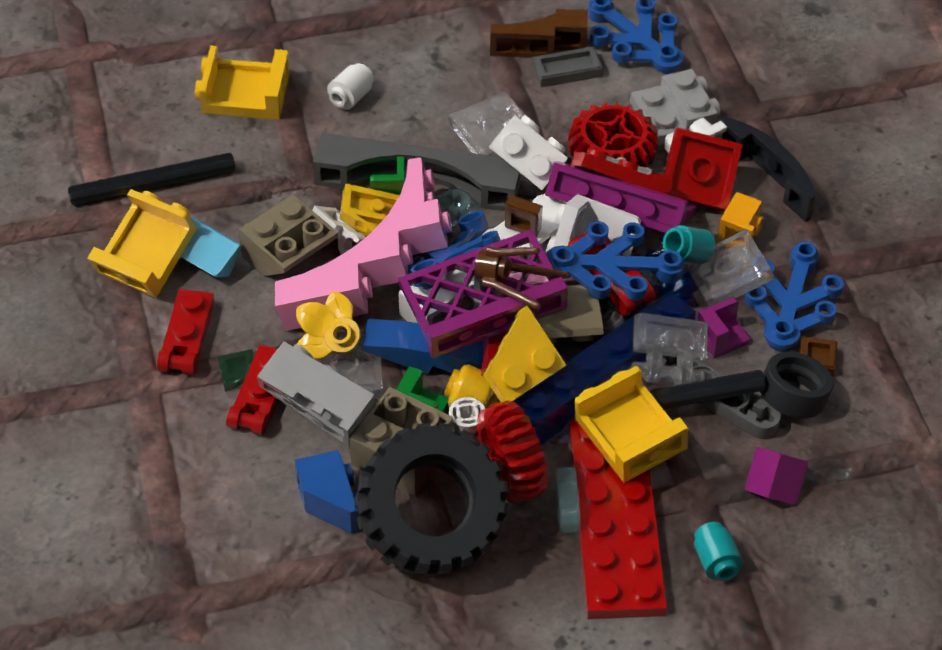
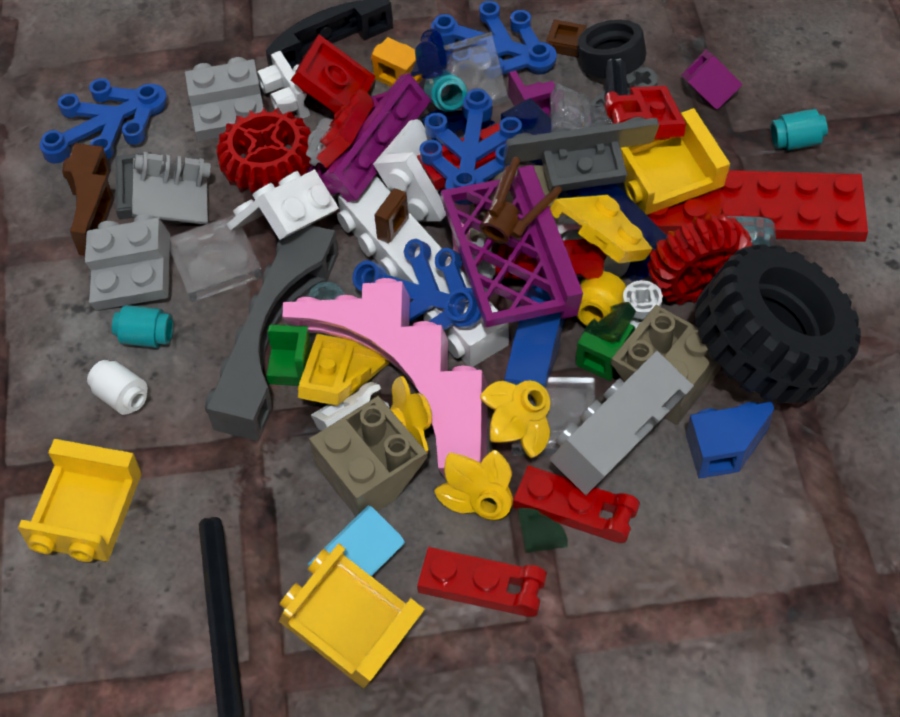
camera: 80 degrees left, 5 degrees up
none -> light grey plate [85,214,170,311]
none -> teal brick [112,305,173,348]
none -> light grey hinge [132,151,211,224]
none -> yellow plate [390,376,432,454]
none -> clear blue hinge [411,29,454,79]
none -> yellow plate [434,450,513,520]
none -> dark grey bracket [503,117,659,192]
none -> clear green tile [582,302,636,342]
none -> red plate [604,86,686,140]

